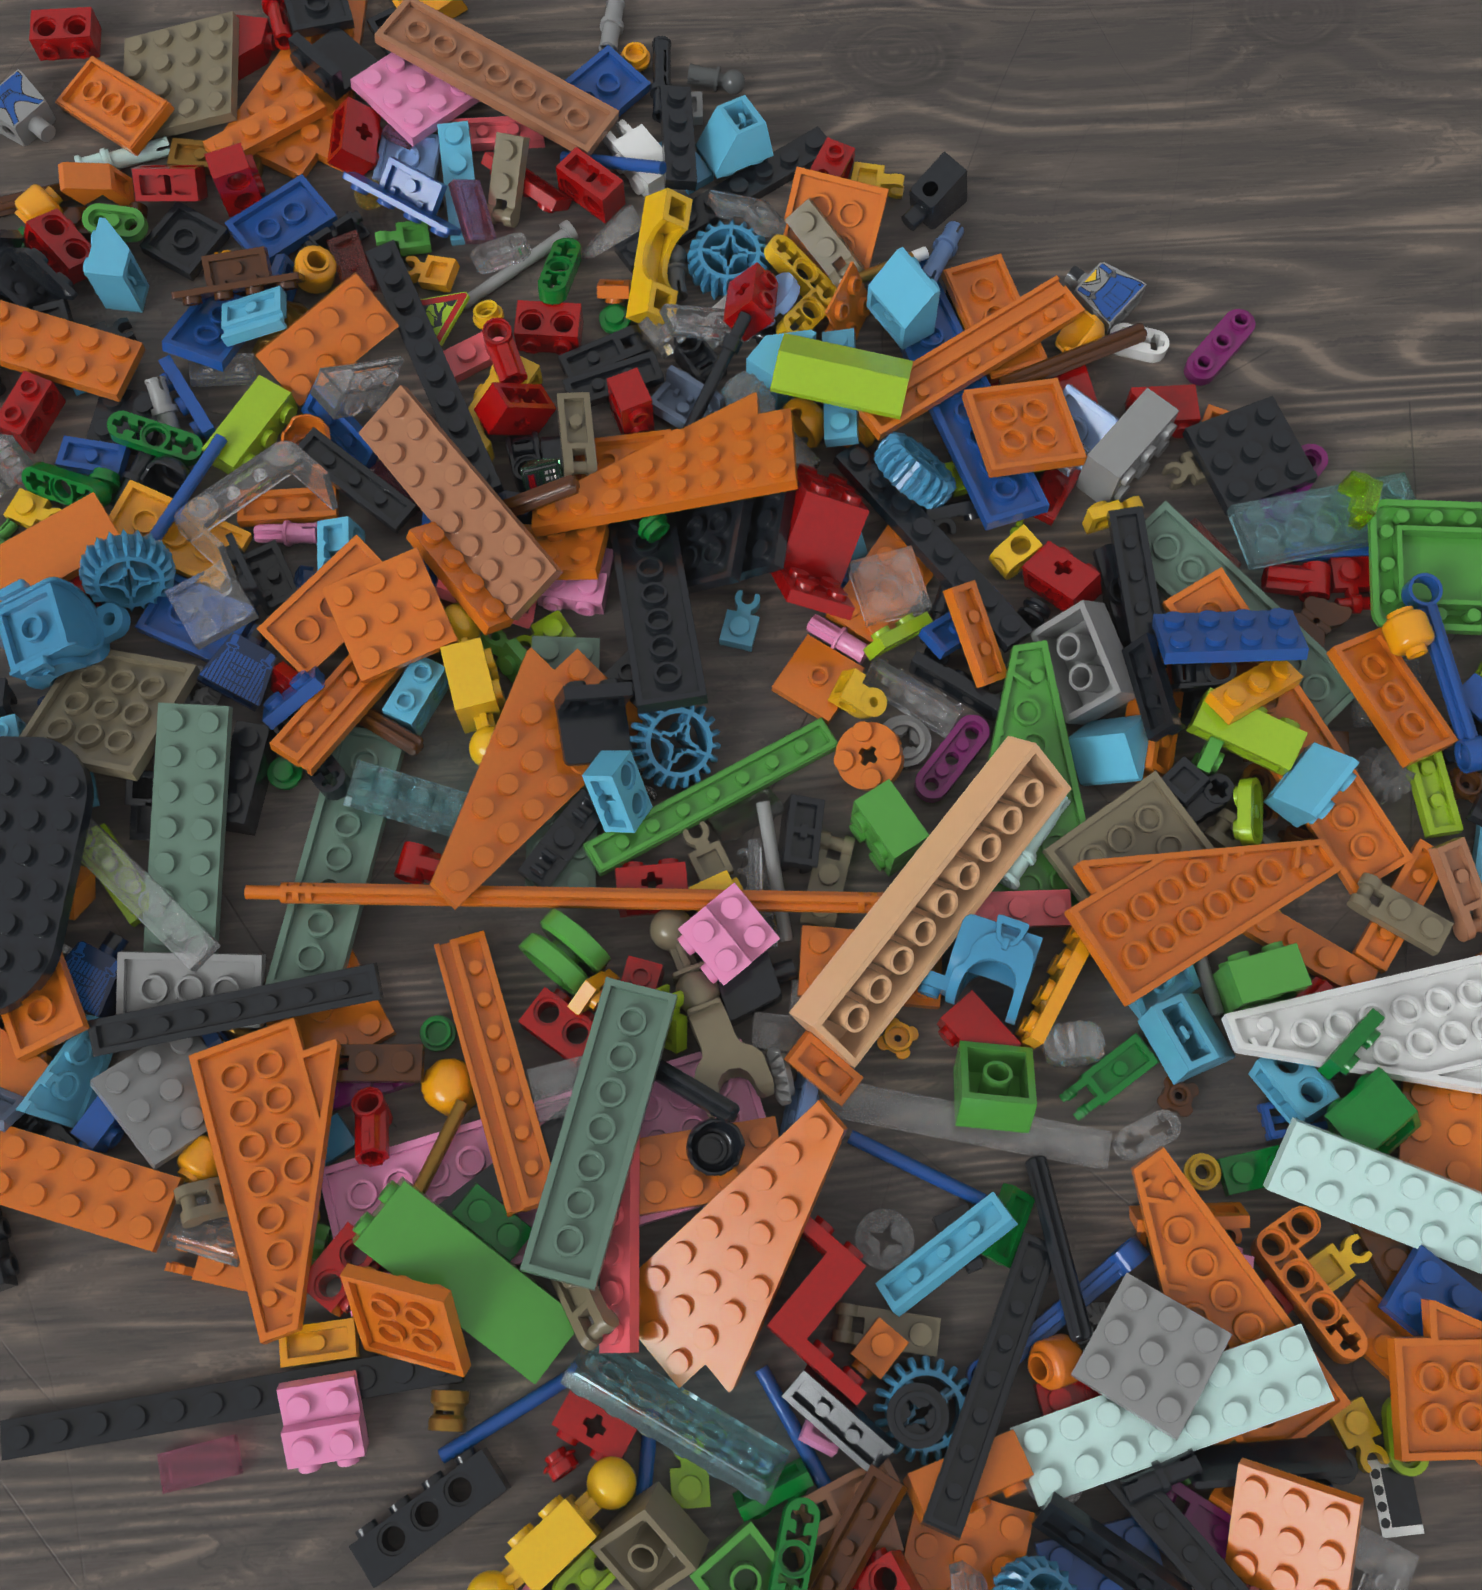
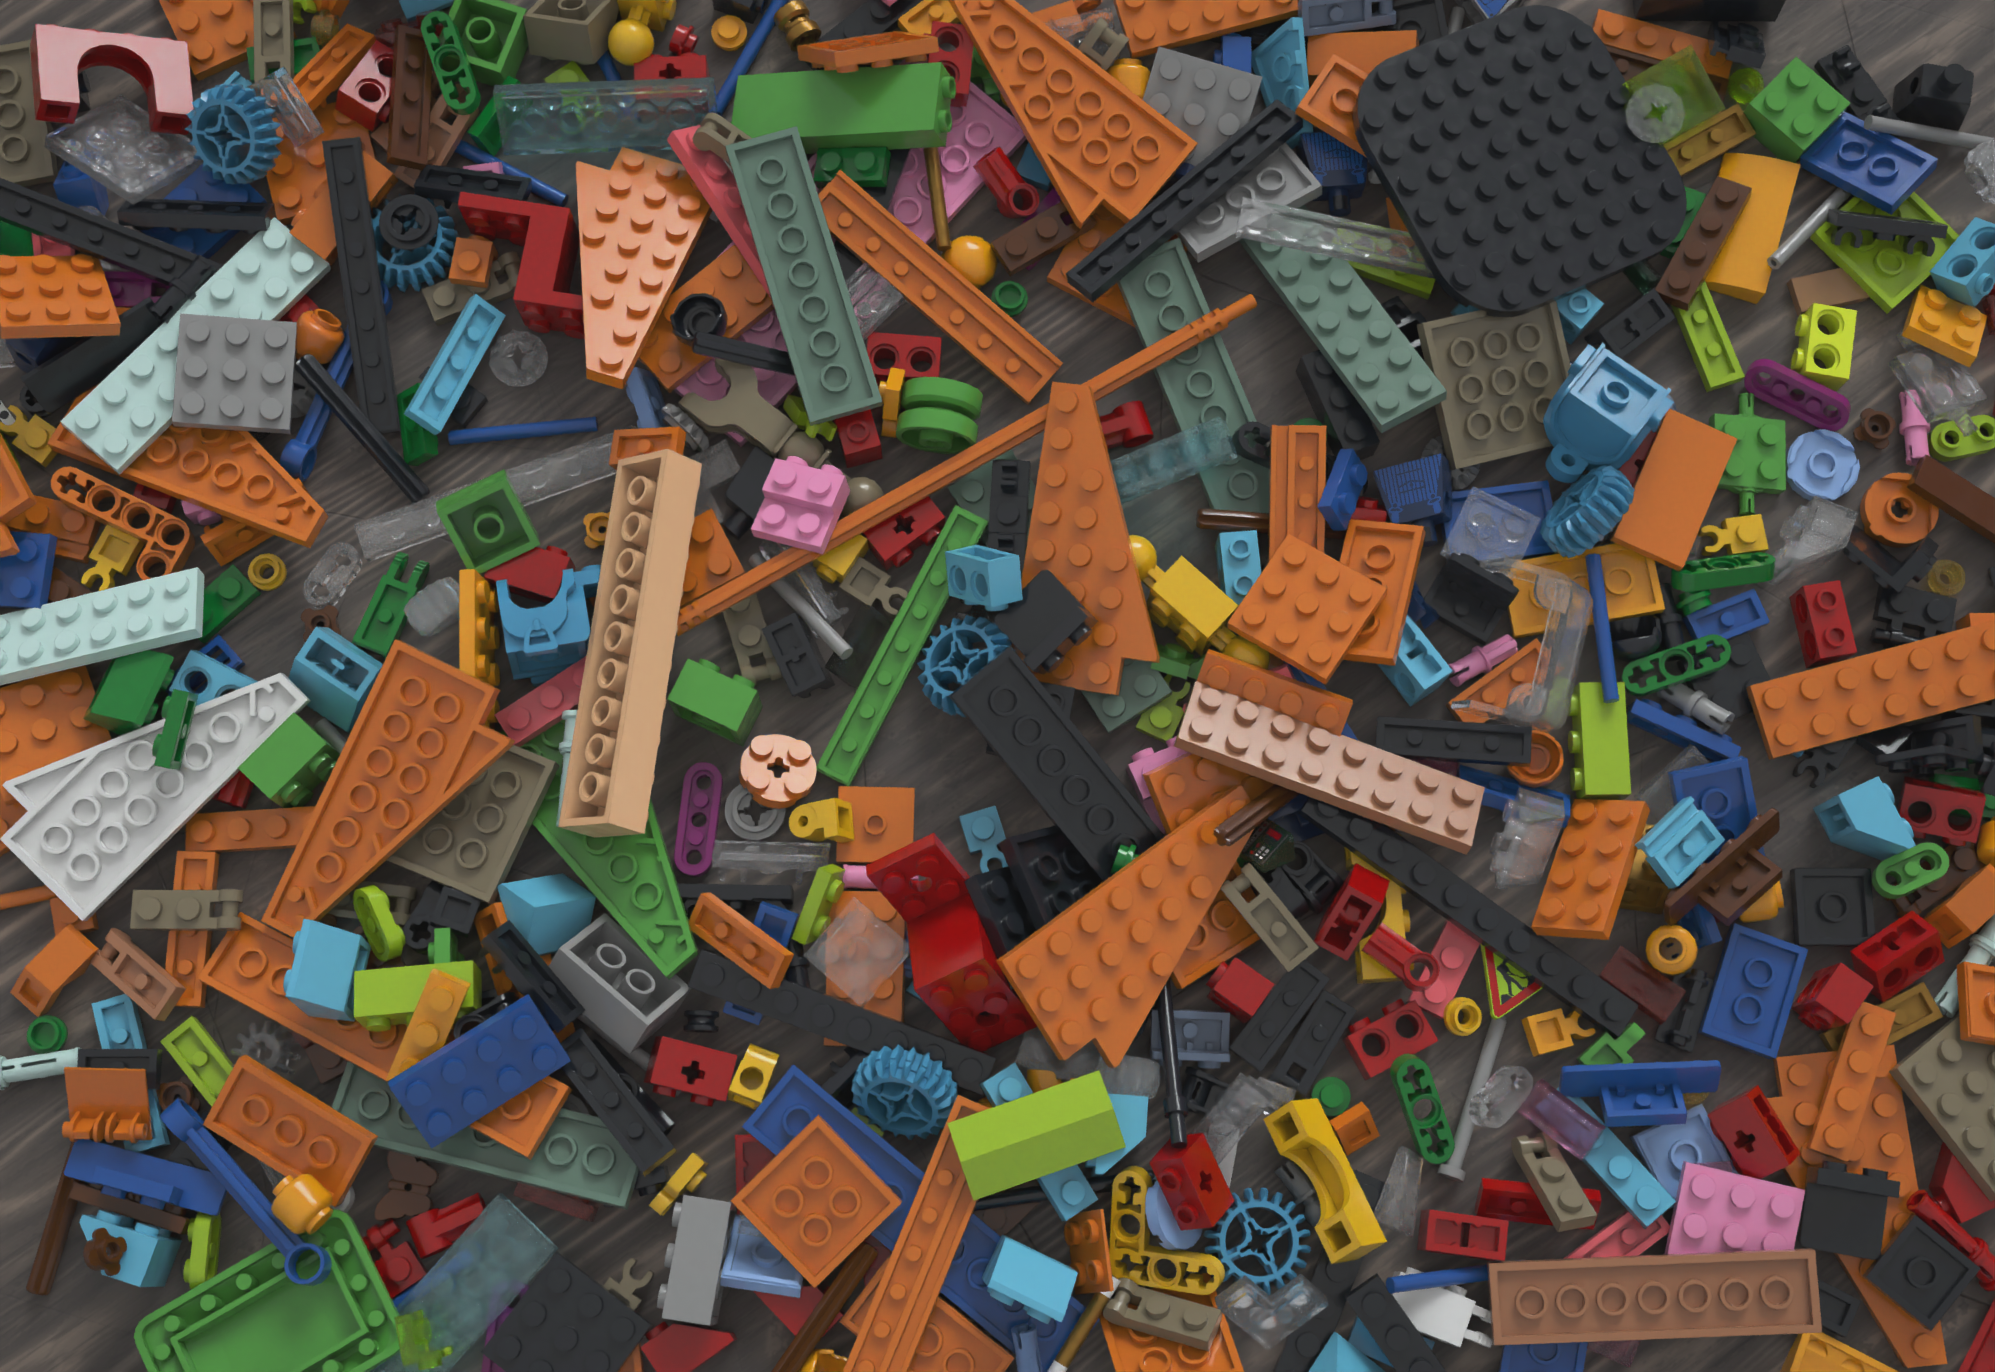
camera: 145 degrees right, 5 degrees up
none -> light orange plate [711,15,747,51]

